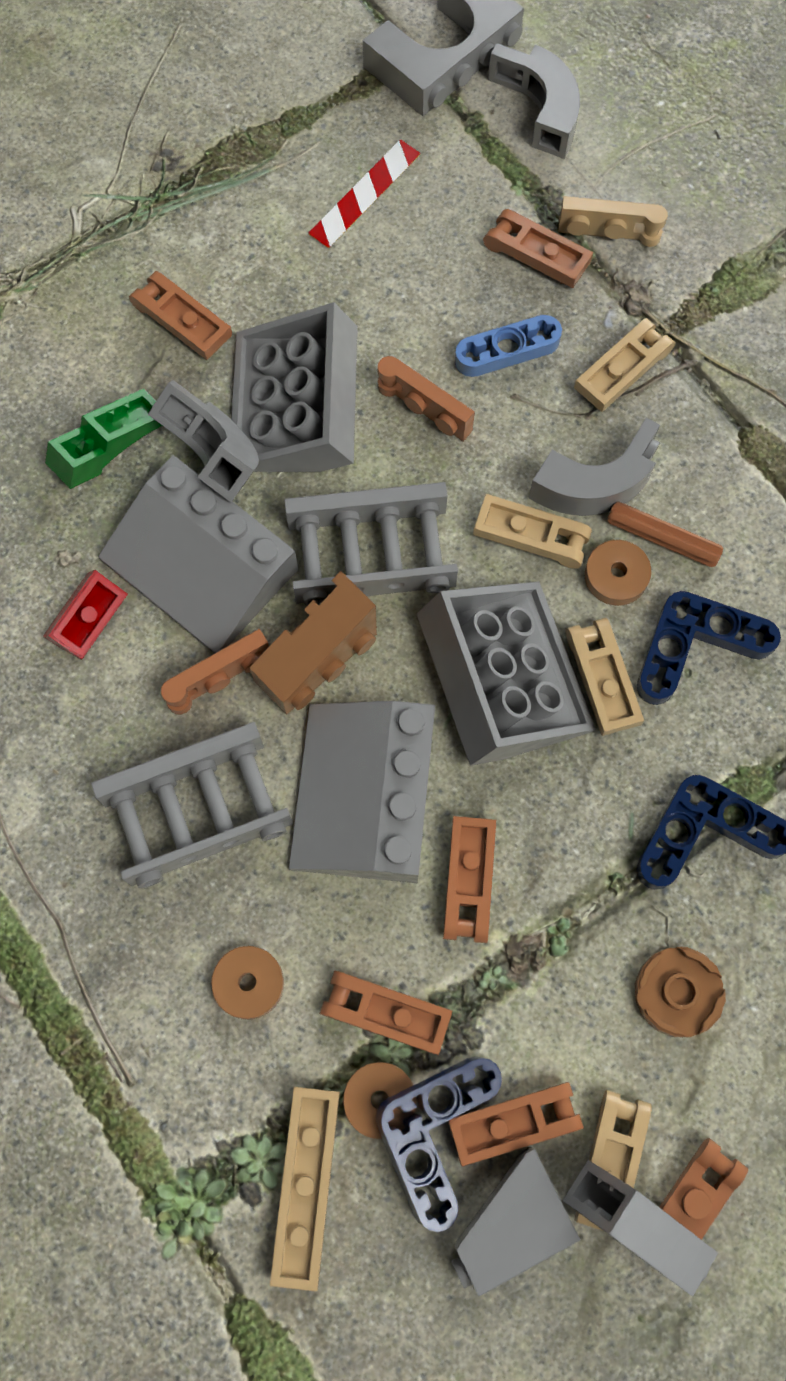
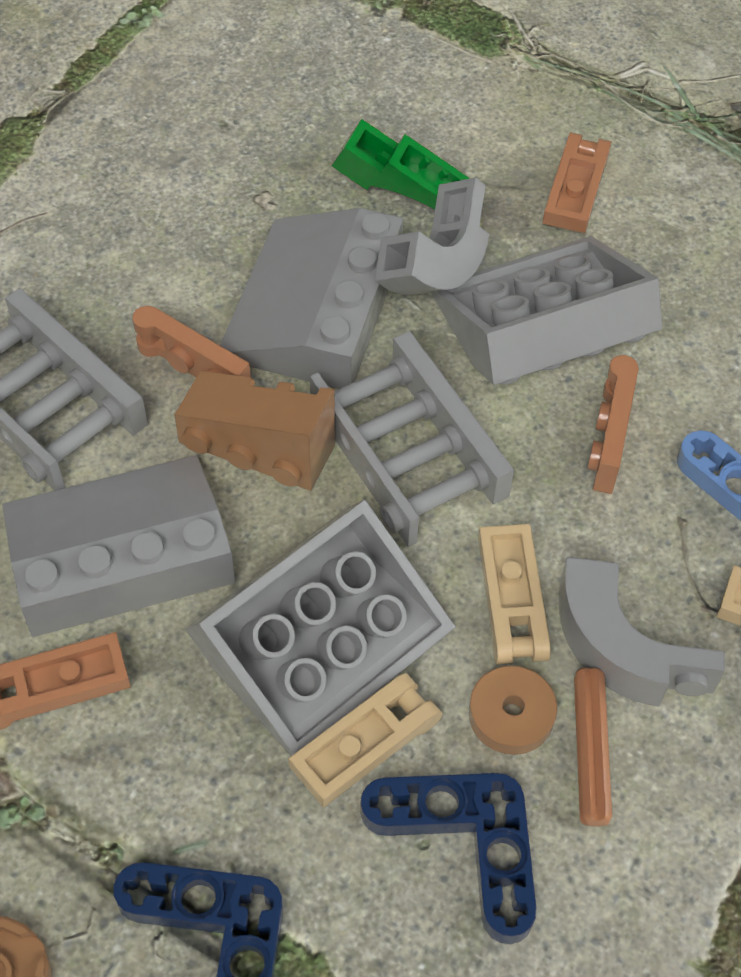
camera: 65 degrees right, 15 degrees down
red slope [43,570,128,660] -> none

